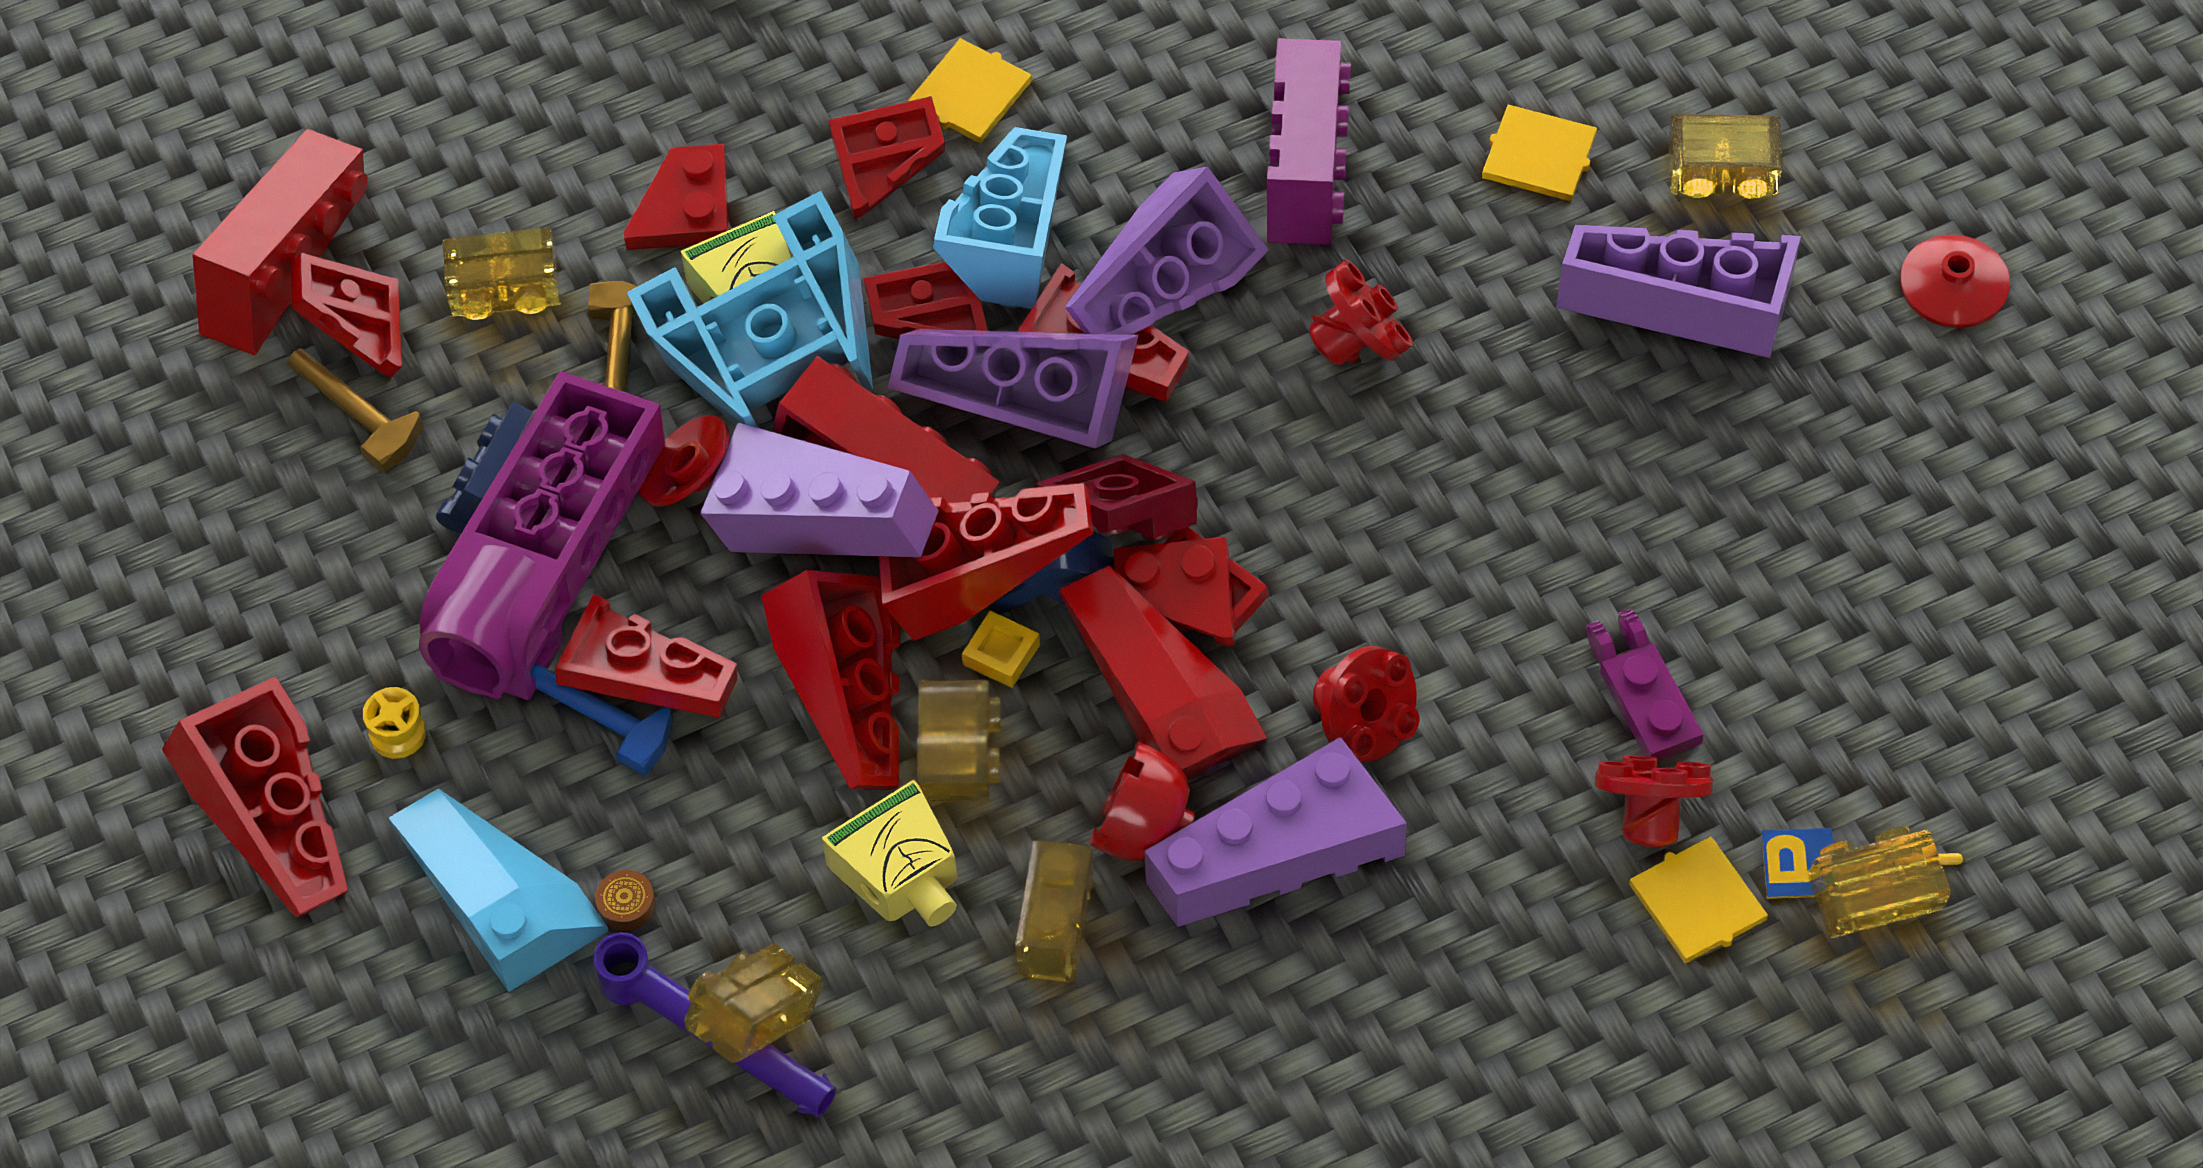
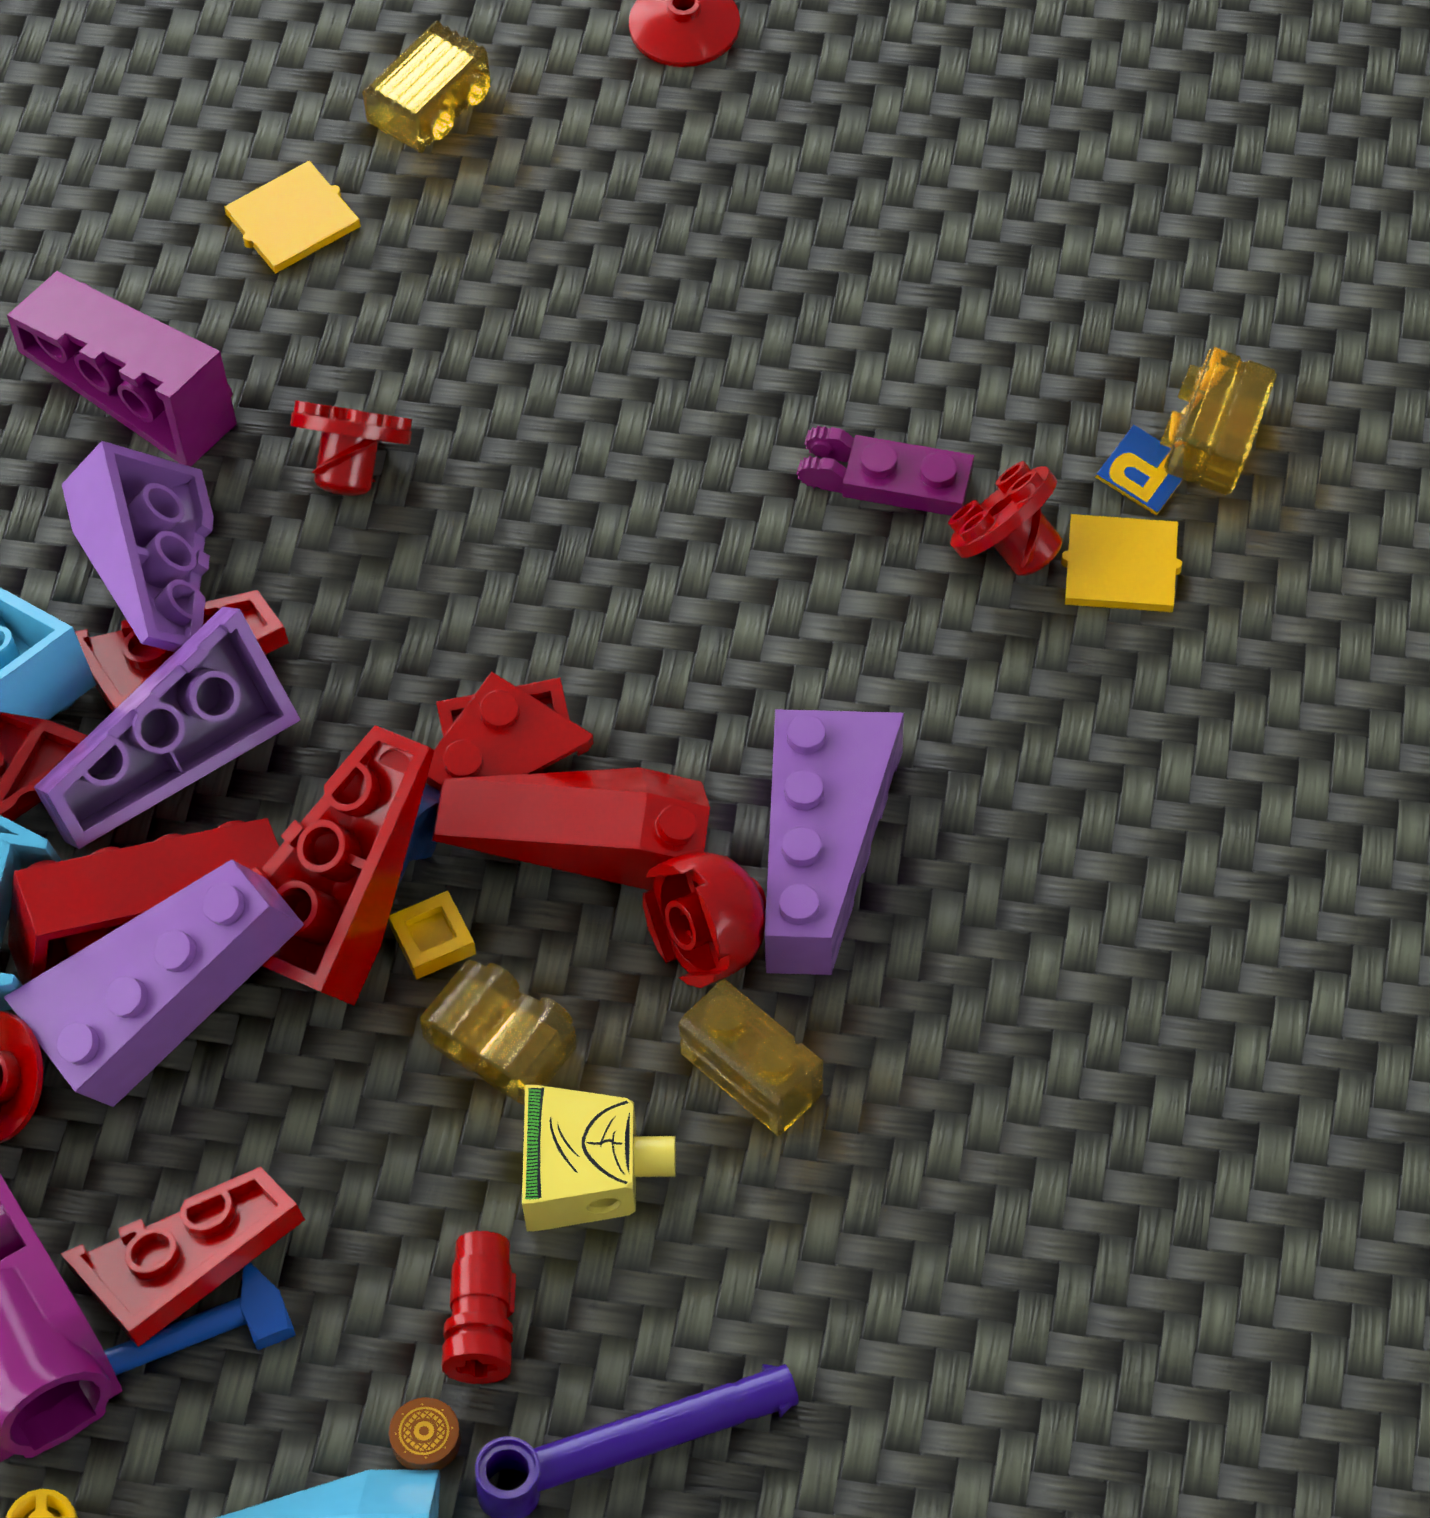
camera: 55 degrees left, 0 degrees up
clear yellow brick [684,943,823,1064] -> none
red wedge [761,570,900,791] -> none
dark red plate [1037,454,1198,541] -> none
red plate [1313,646,1420,762] -> none
medium lavender wedge [1556,225,1801,358] -> none
none -> red axle [442,1231,516,1384]

